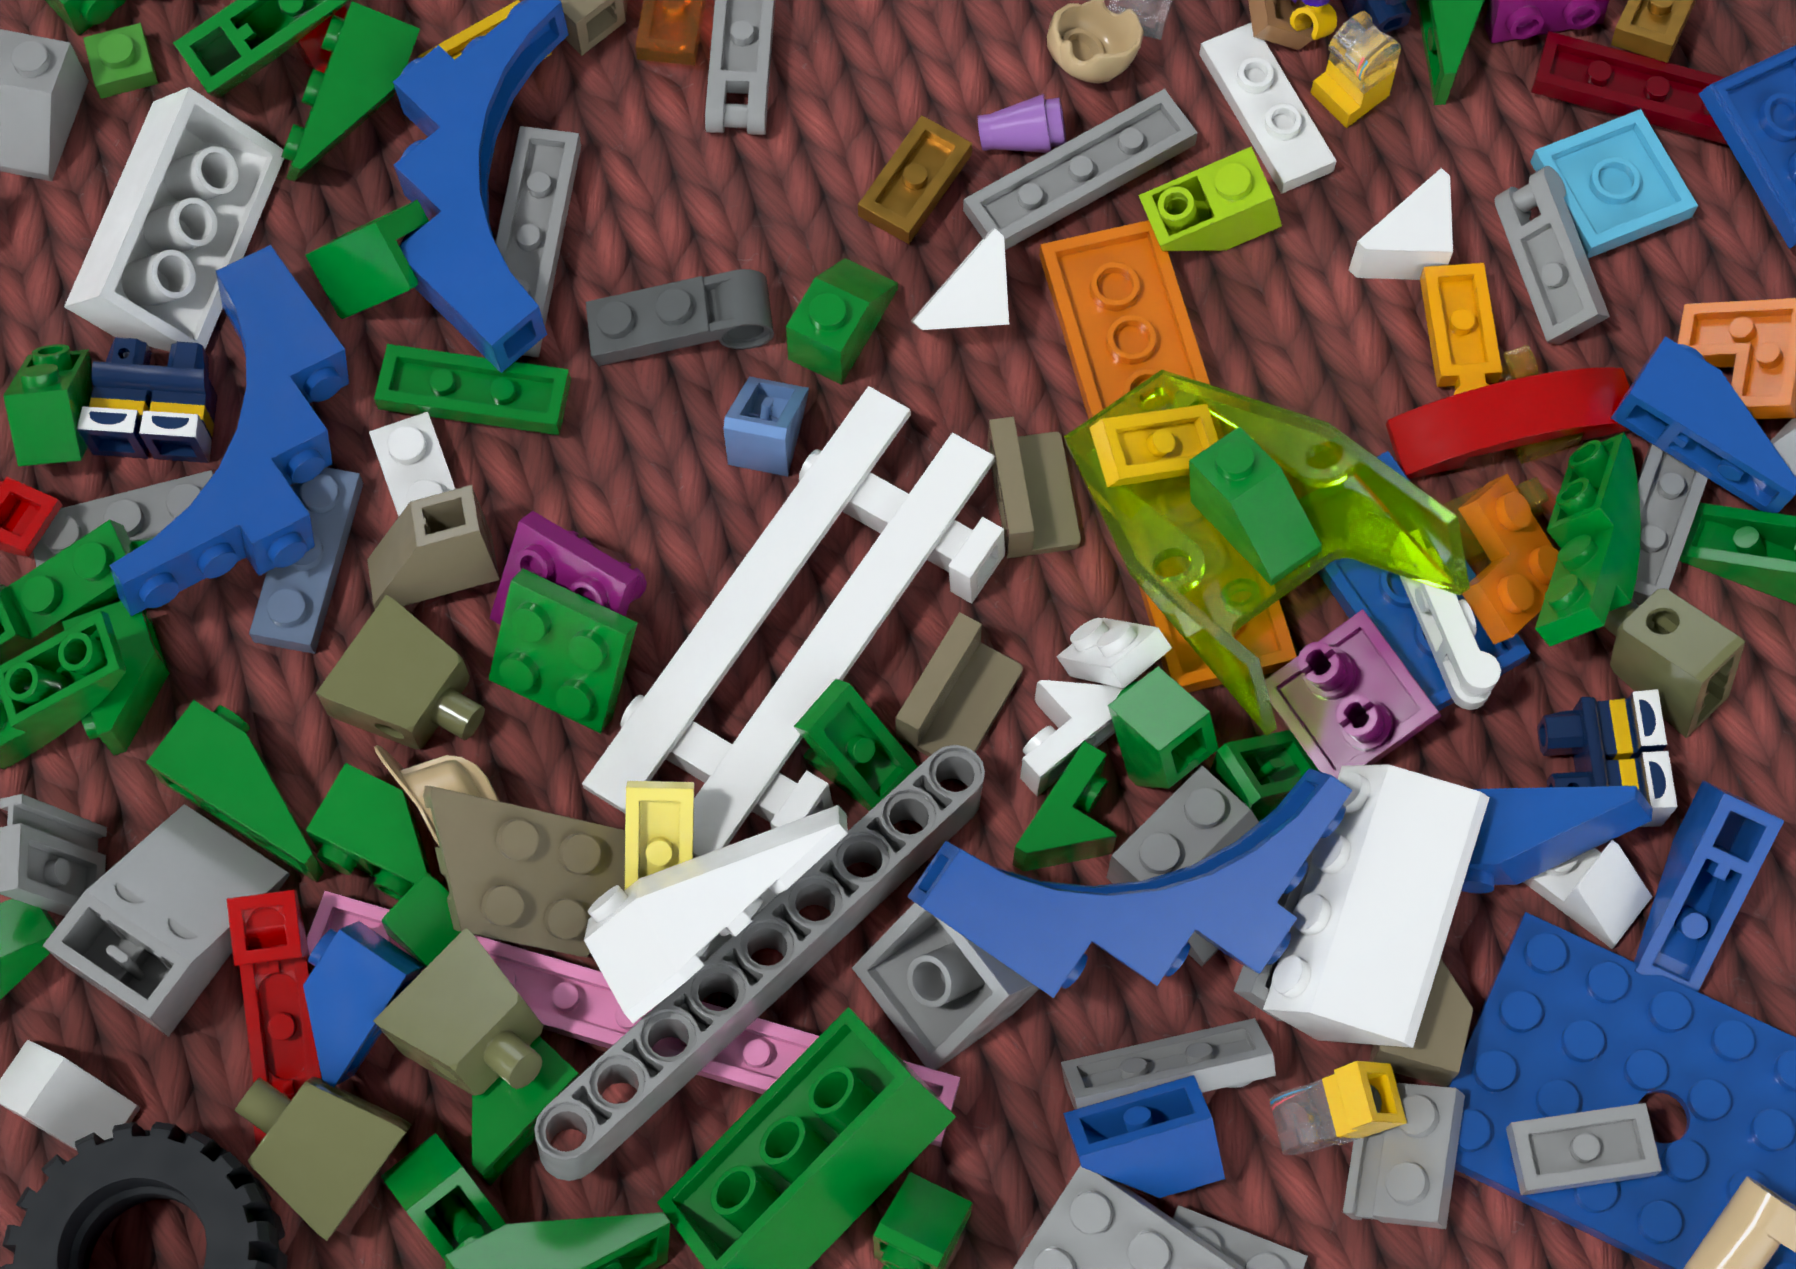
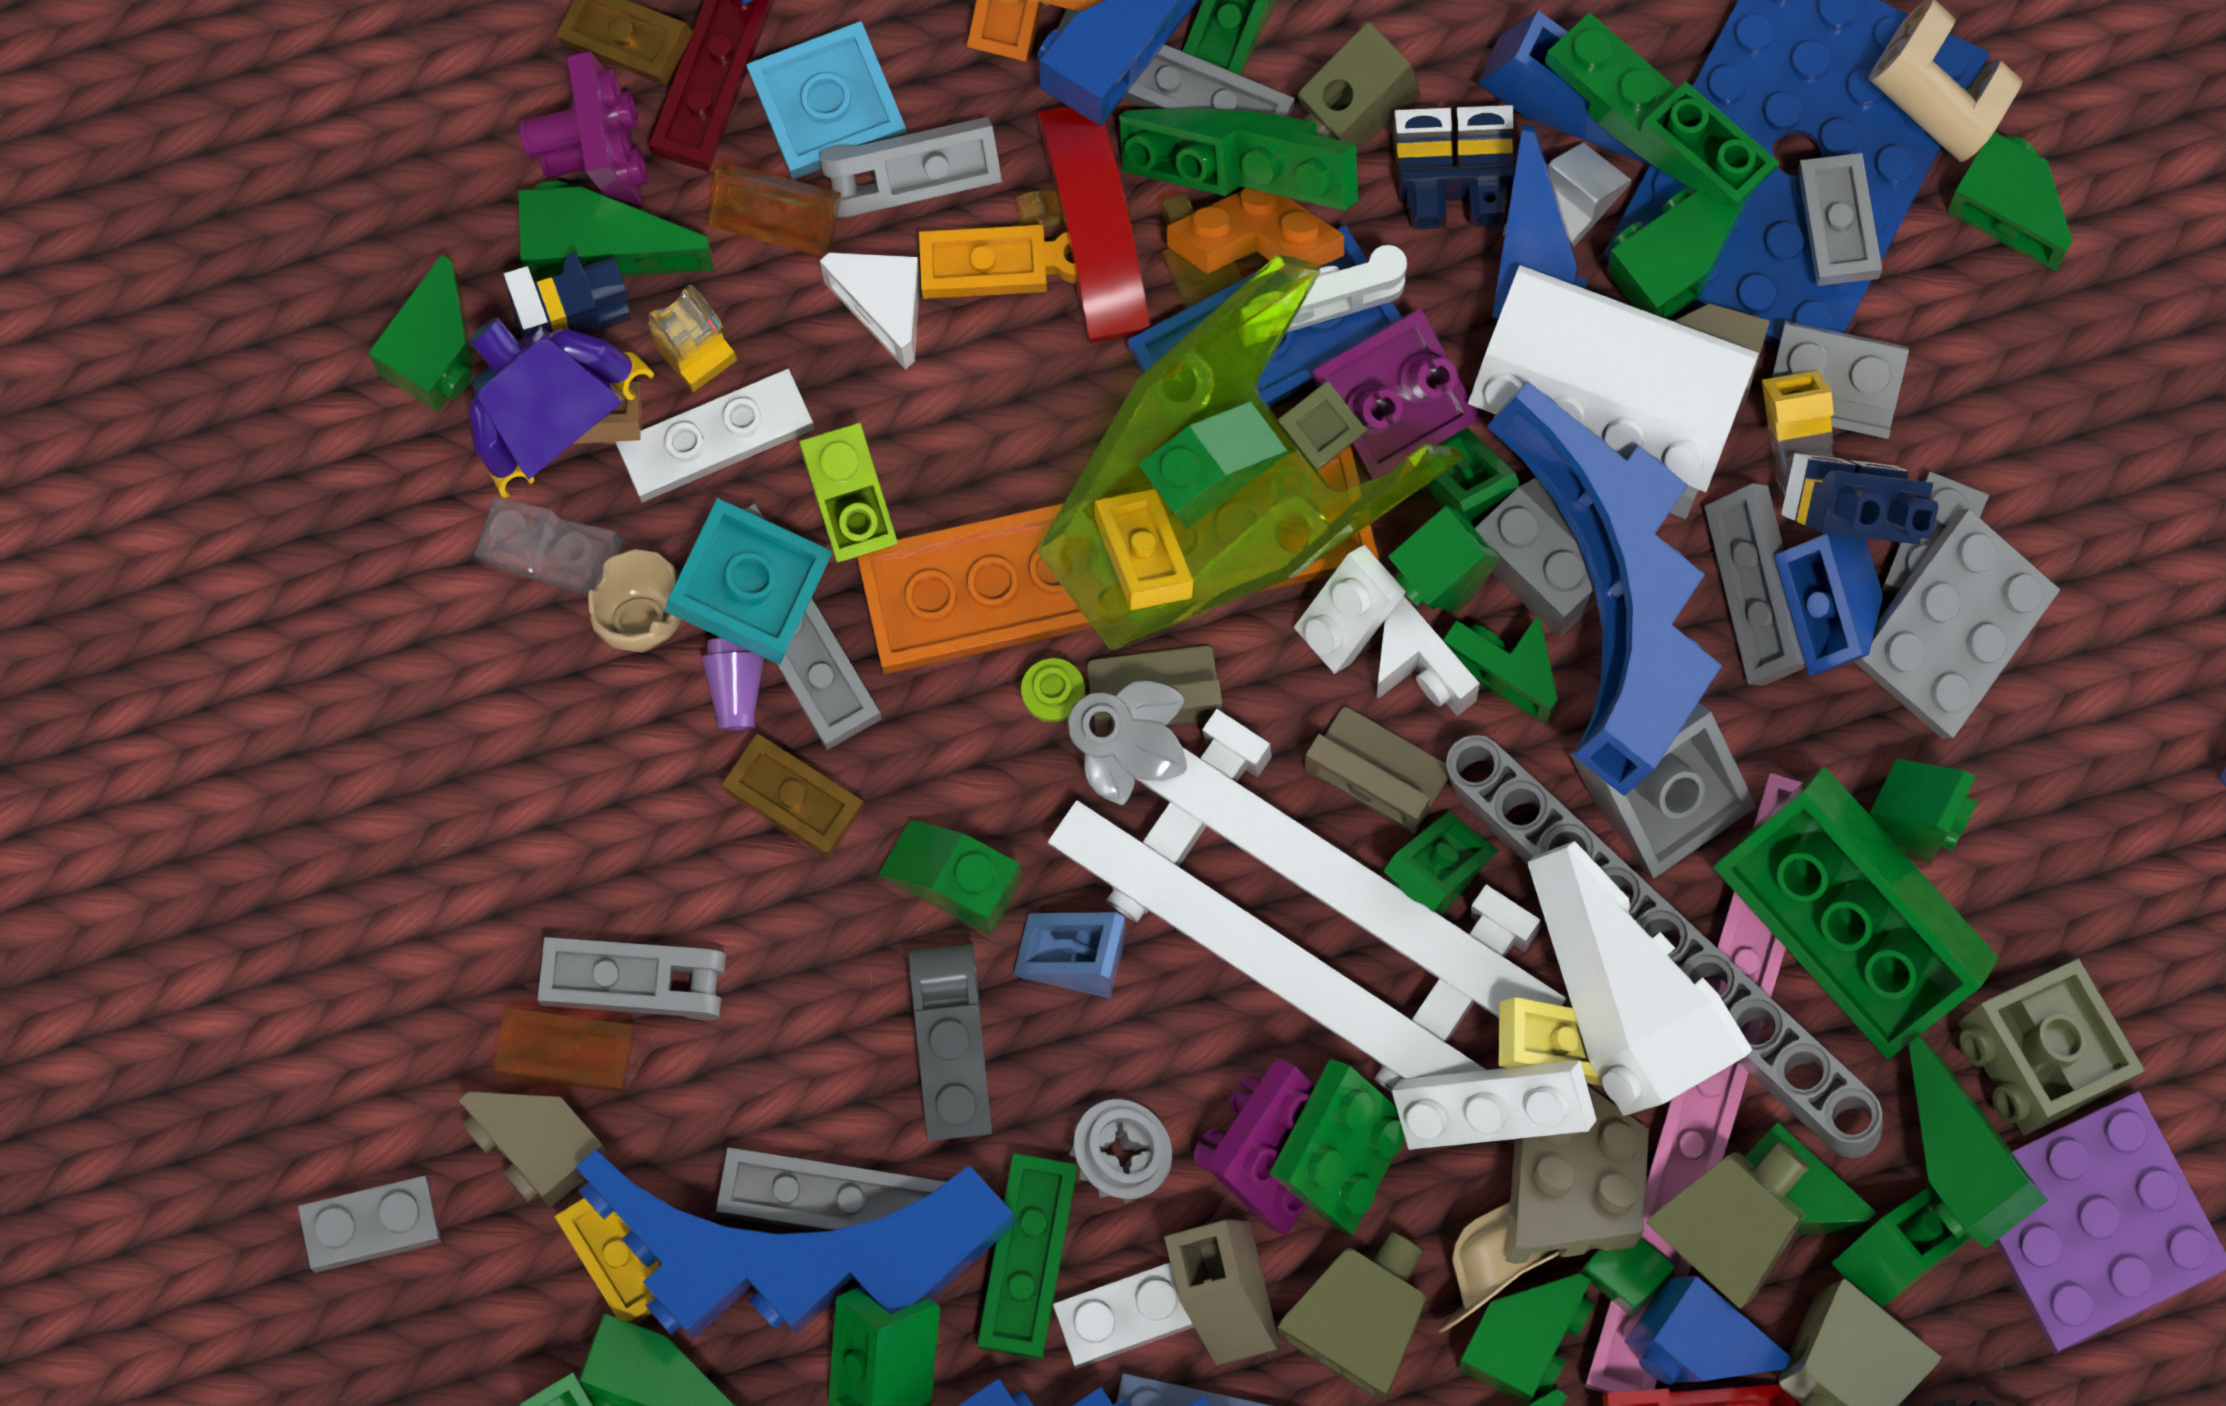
camera: 85 degrees left, 5 degrees up
white slope [911,228,1009,330] -> none
none -> teal tile [664,498,833,665]
none -> clear orange plate [707,161,841,257]
none -> lime plate [1021,658,1085,723]
none -> light grey plate [1067,681,1187,805]
none -> light grey gear [1069,1099,1172,1204]
none -> olive plate [1278,381,1367,472]
none -> white plate [1391,1060,1597,1150]
none -> green slope [1544,12,1779,208]
none -> green slope [1607,146,1766,319]
none -> dark blue hips [1781,453,1939,545]

